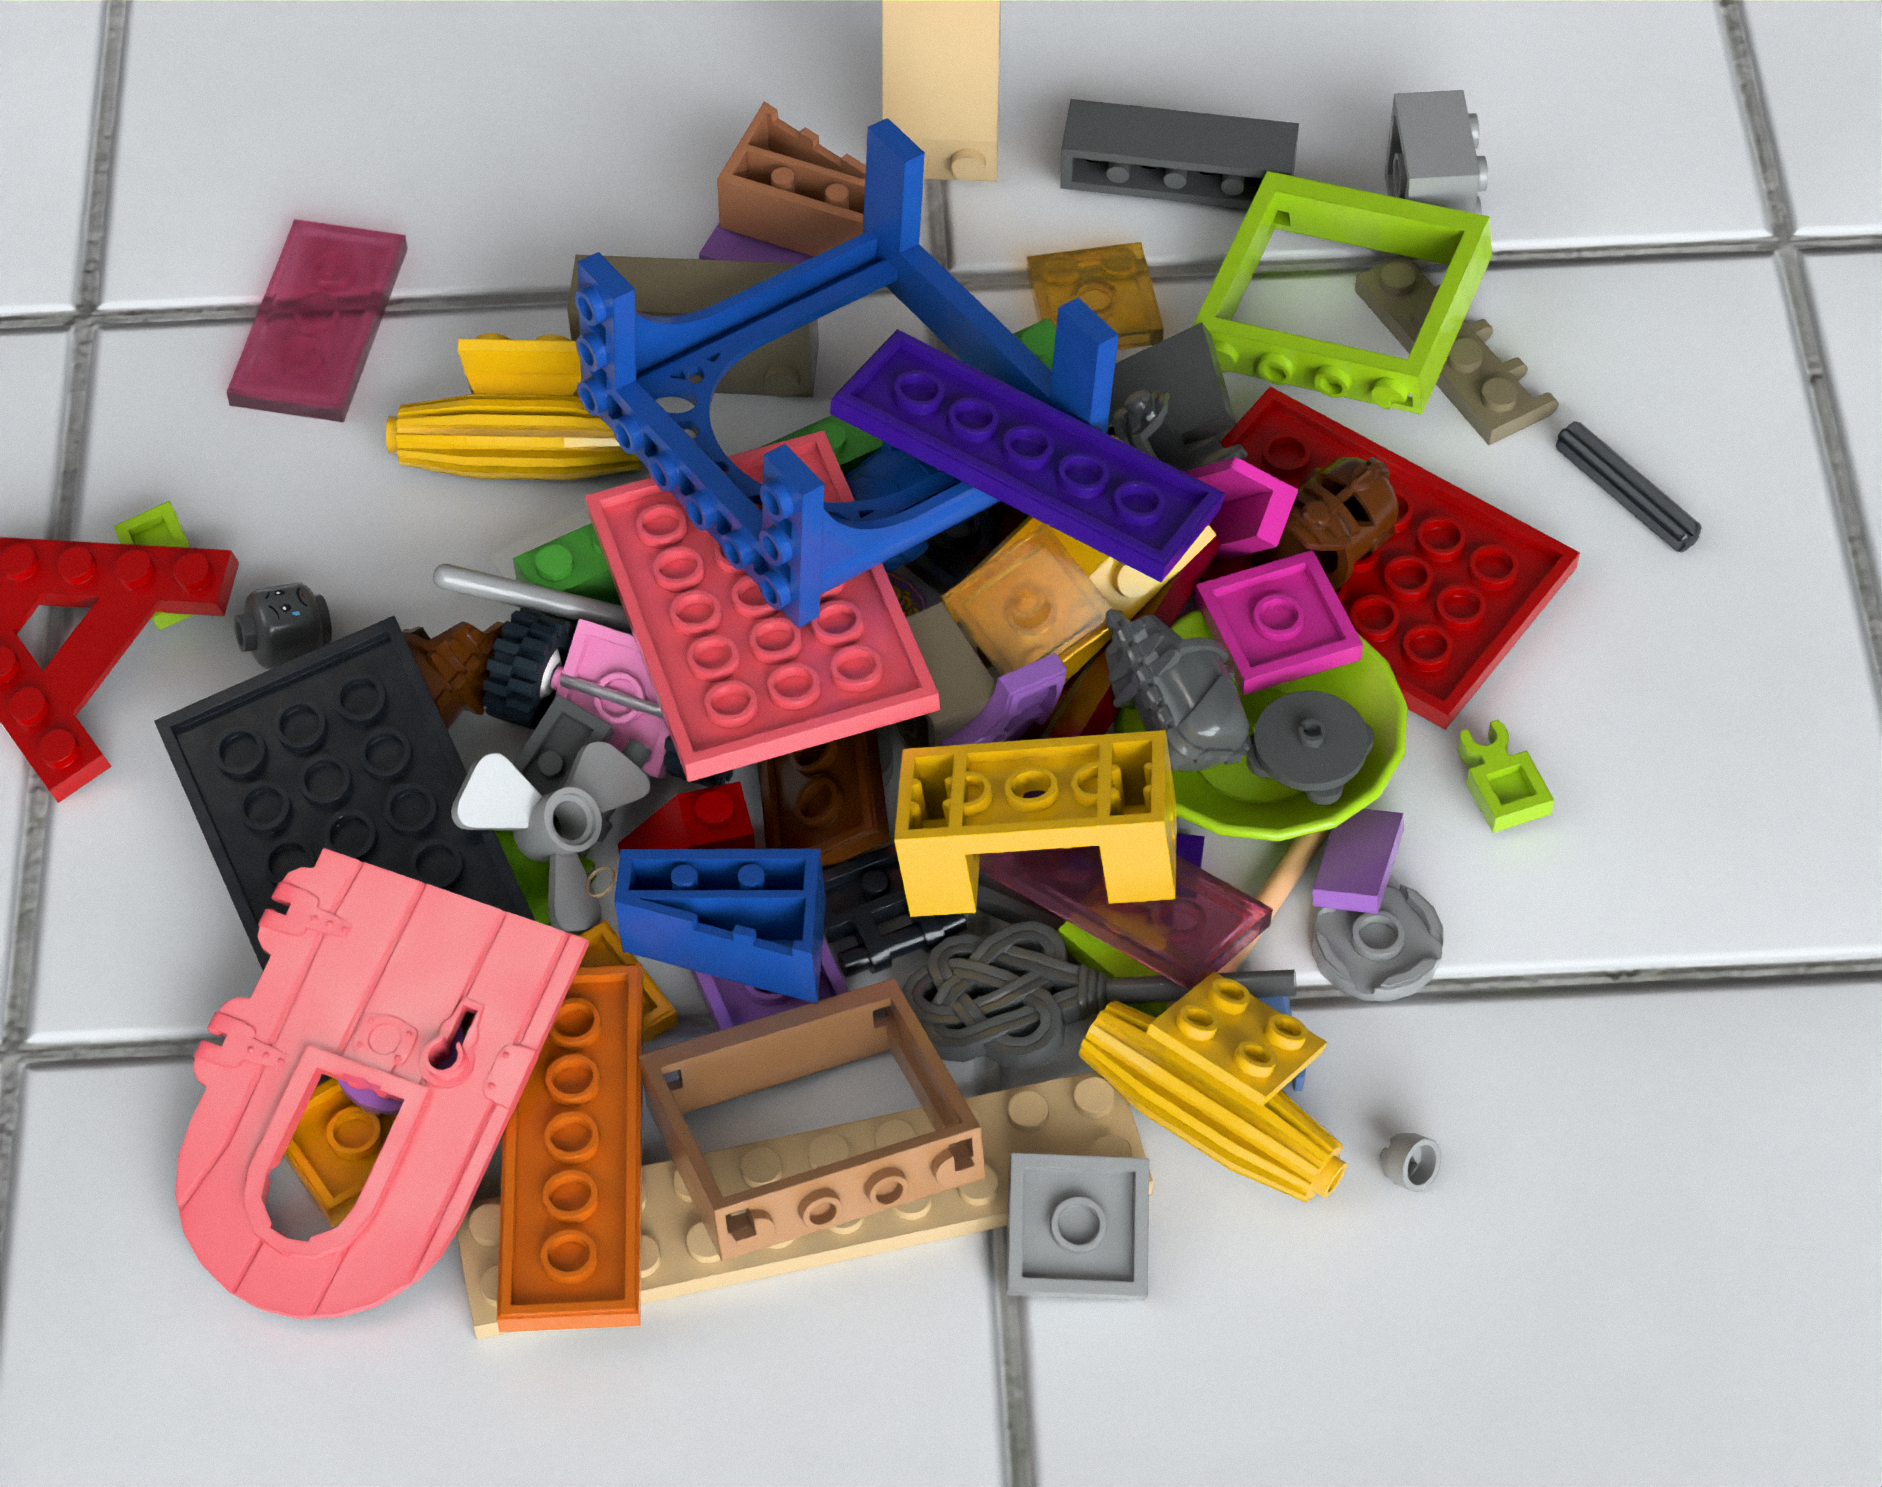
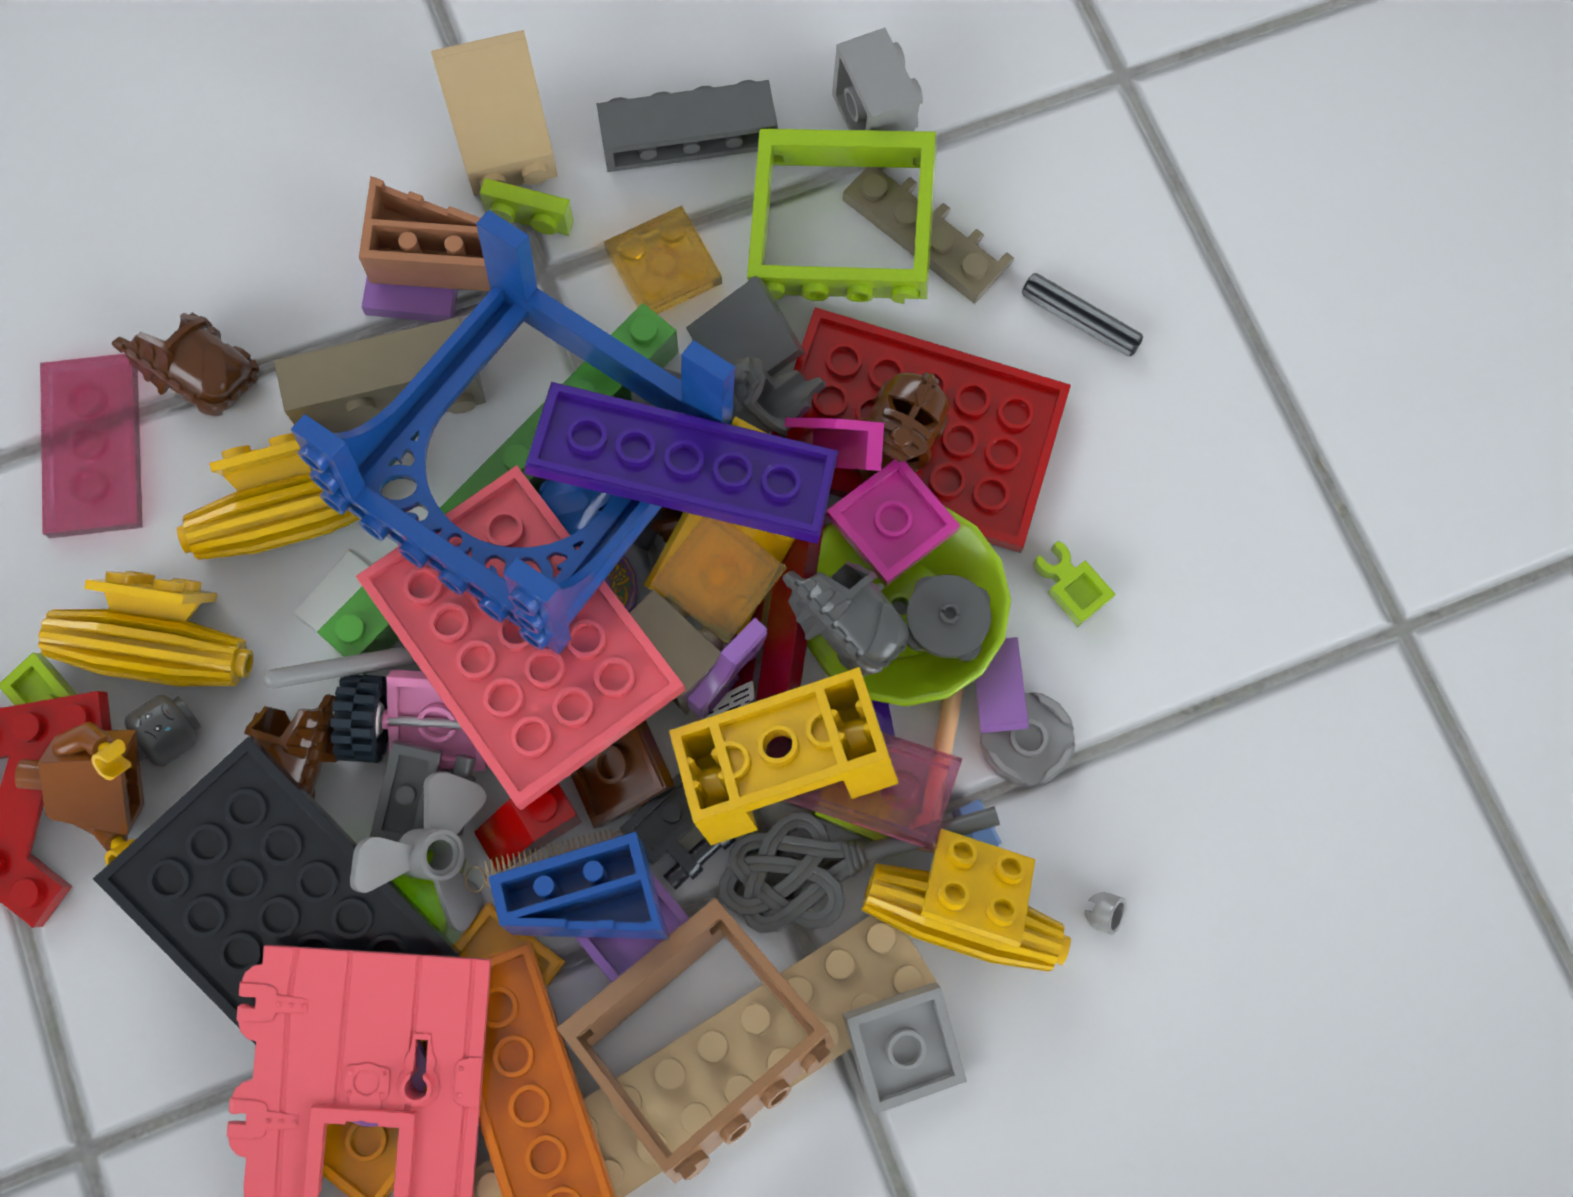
camera: 25 degrees left, 20 degrees up
none -> dark orange torso [15,722,145,865]
none -> yellow plate [38,571,254,686]
none -> reddish brown helmet [112,312,260,416]
none -> lime plate [479,178,574,236]

